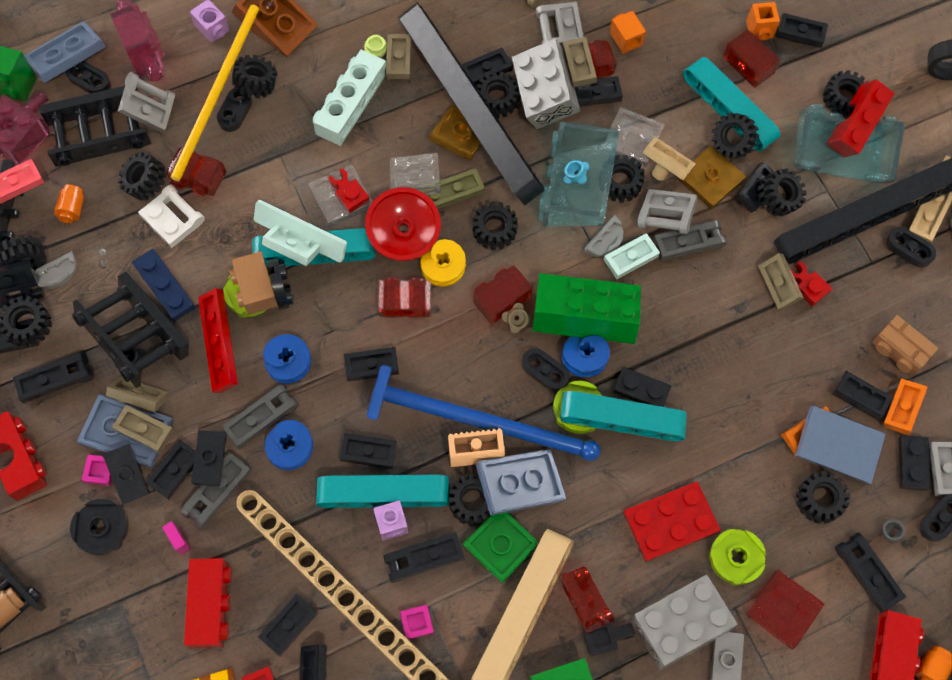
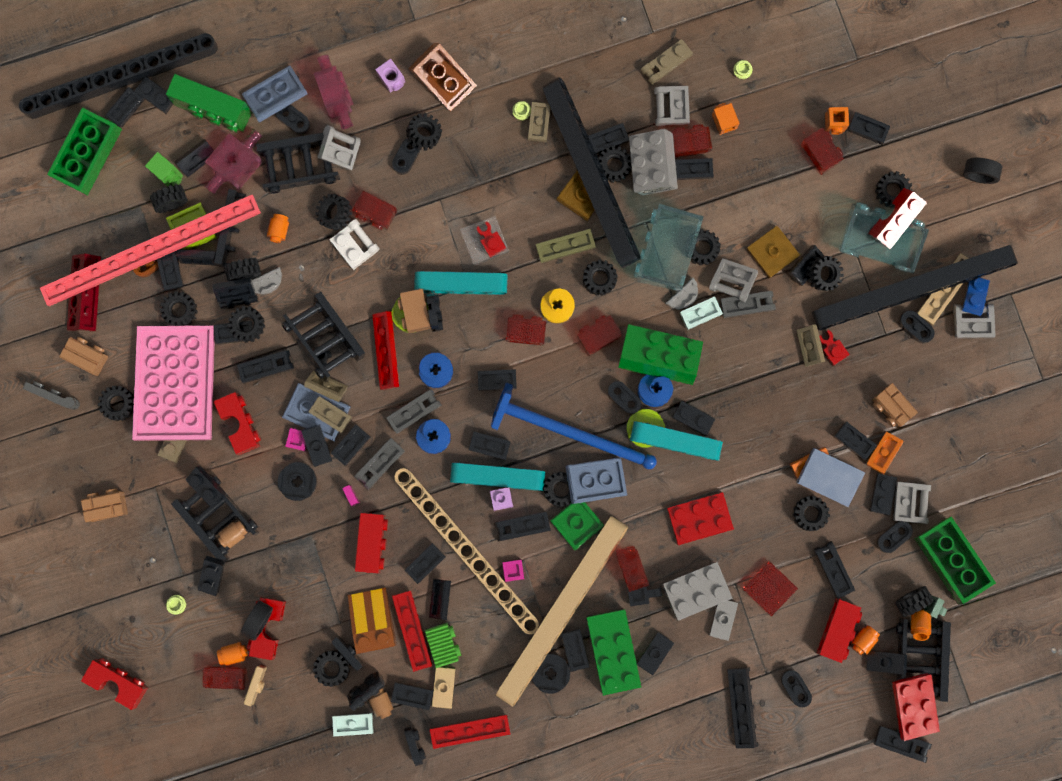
camera: 10 degrees right, 15 degrees up
dark blue plate [132,249,195,322] -> none
yellow piece [170,5,259,181] -> none
black plate [191,430,227,486] -> none
light aqua bracket [254,200,347,266] -> none
light aqua brick [313,50,386,146] -> none
red dish [365,187,441,261] -> none
clear plate [390,152,441,195] -> none
light nougat brick [448,428,505,467] -> none
dark tan plate [501,303,532,333] -> none
dark tan plate [563,37,597,87] -> none
medium azure plate [564,160,590,184] -> none
clear plate [601,107,665,167] -> none
tan tile [643,137,696,181] -> none
teal beam [683,57,781,152] -> none
lime plate [708,529,766,586] -> none
black tyre [711,113,759,158] -> none
dark grey hinge [882,520,905,543] -> none

